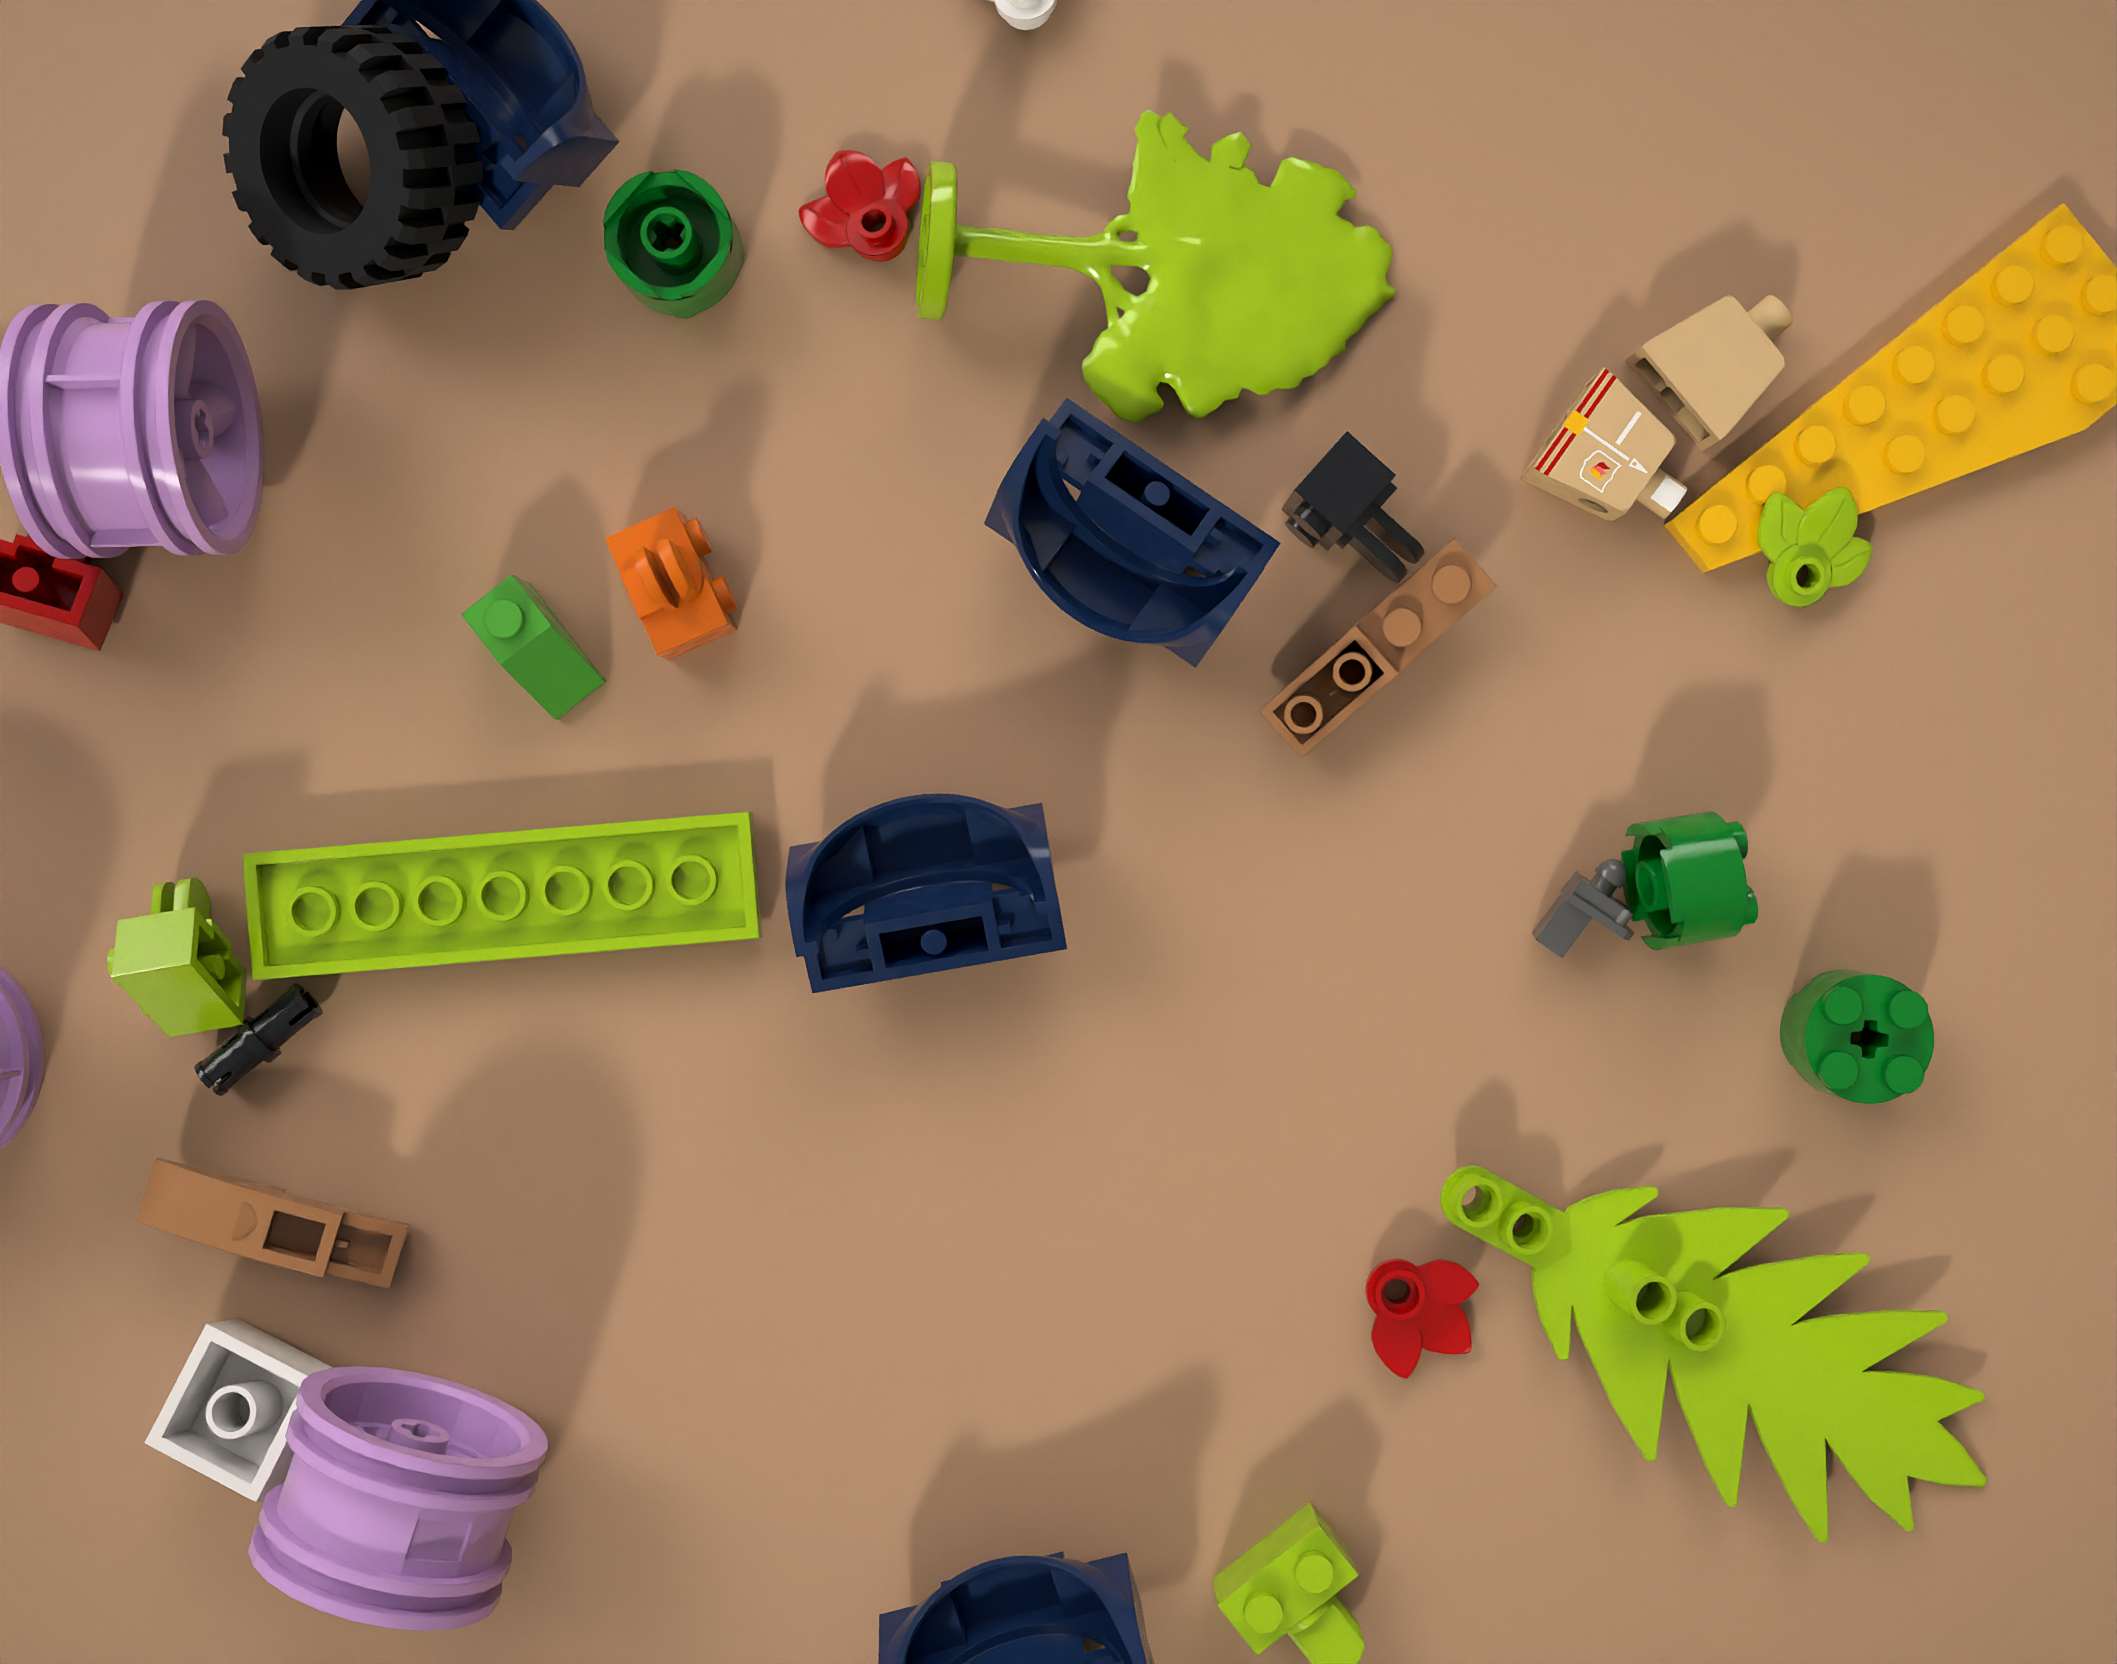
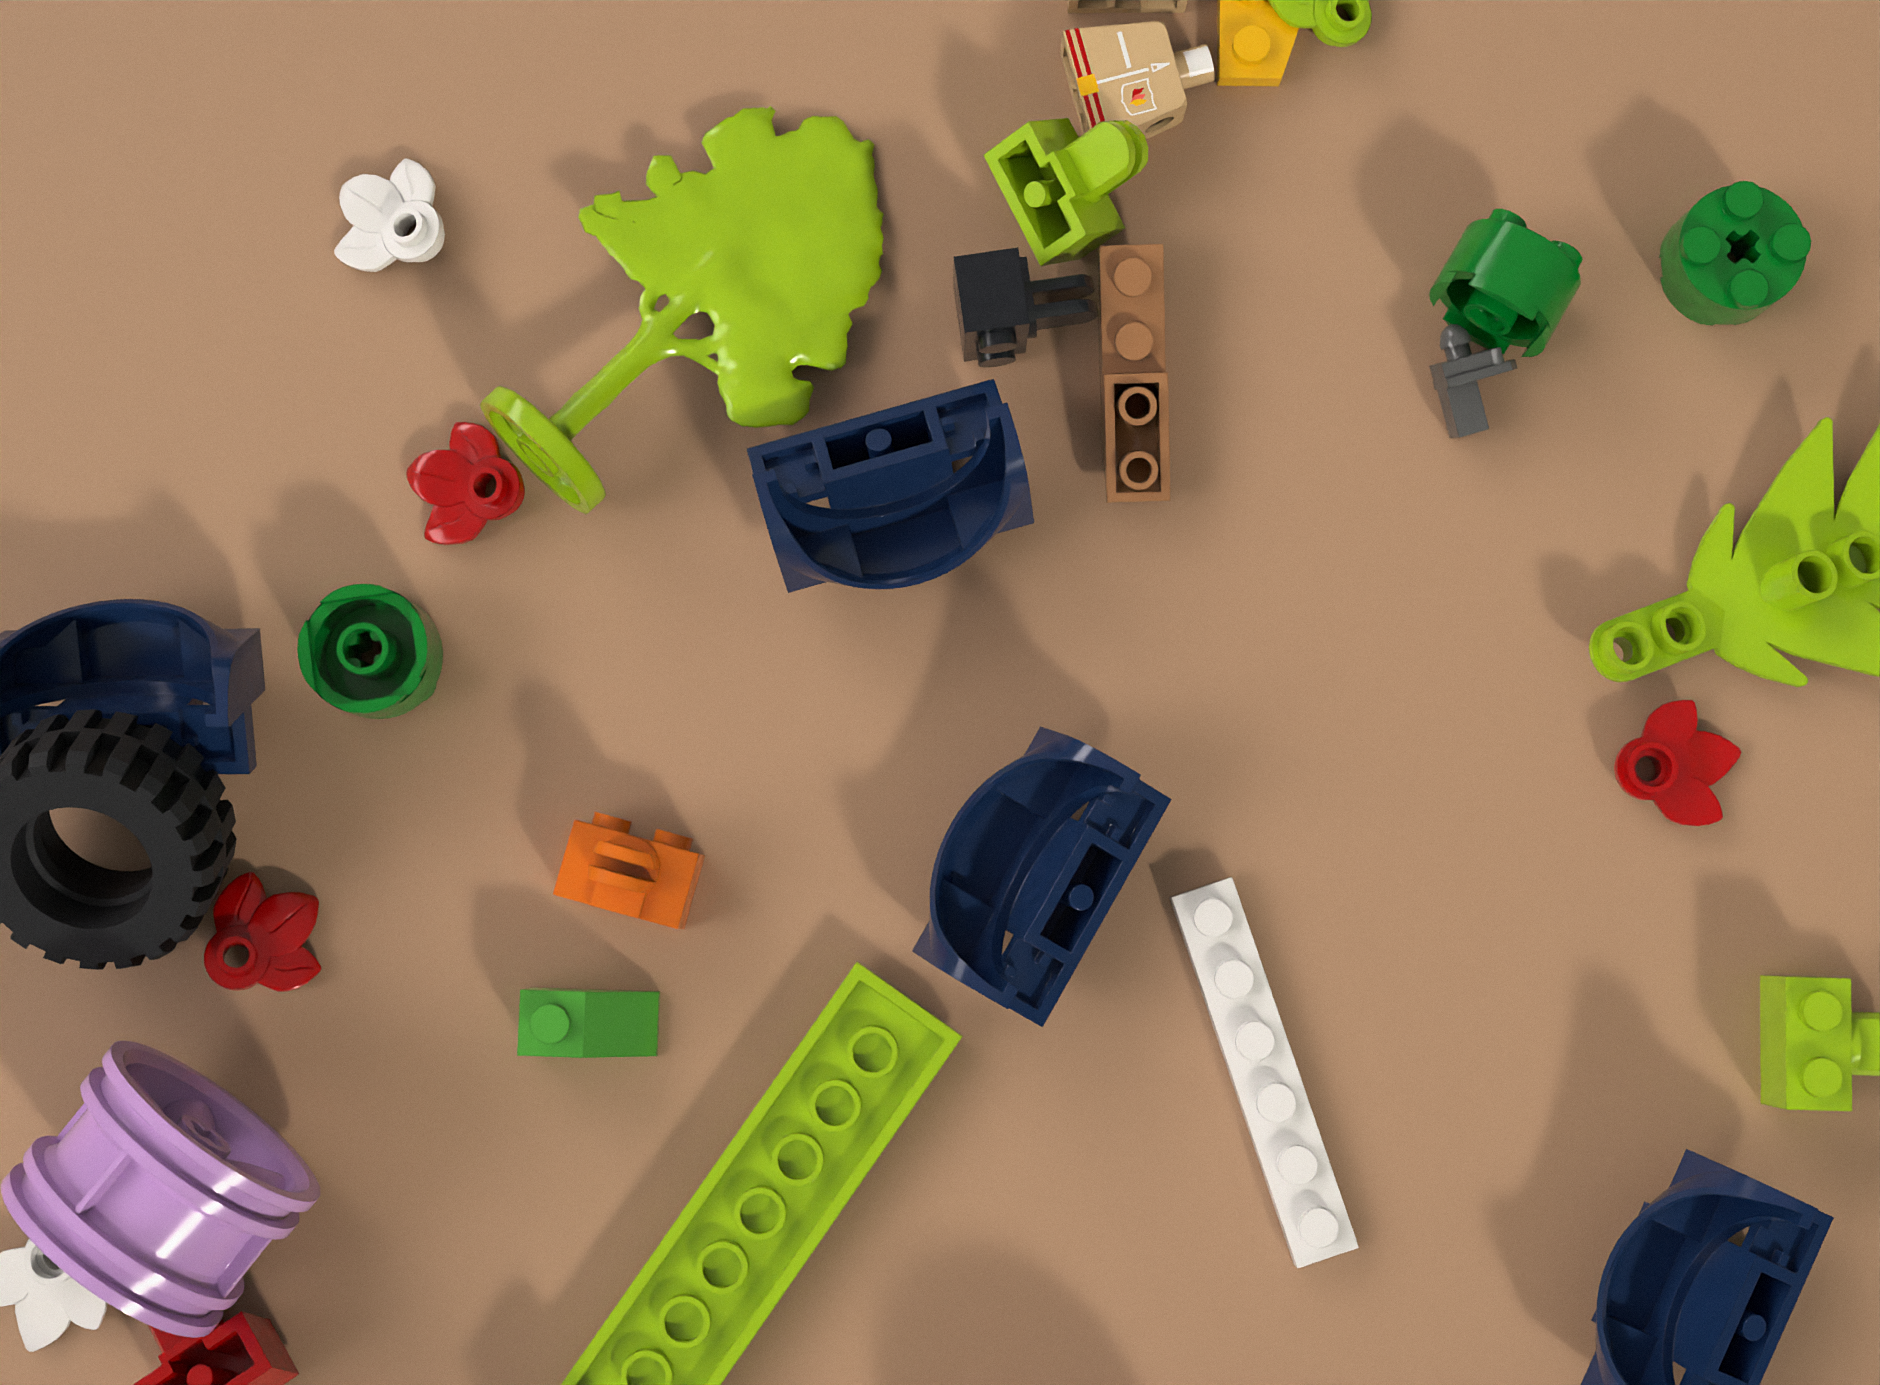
camera: 45 degrees left, 5 degrees down
none -> red plate [204,872,322,992]
none -> lime brick [983,118,1148,266]
none -> white plate [1170,877,1359,1268]

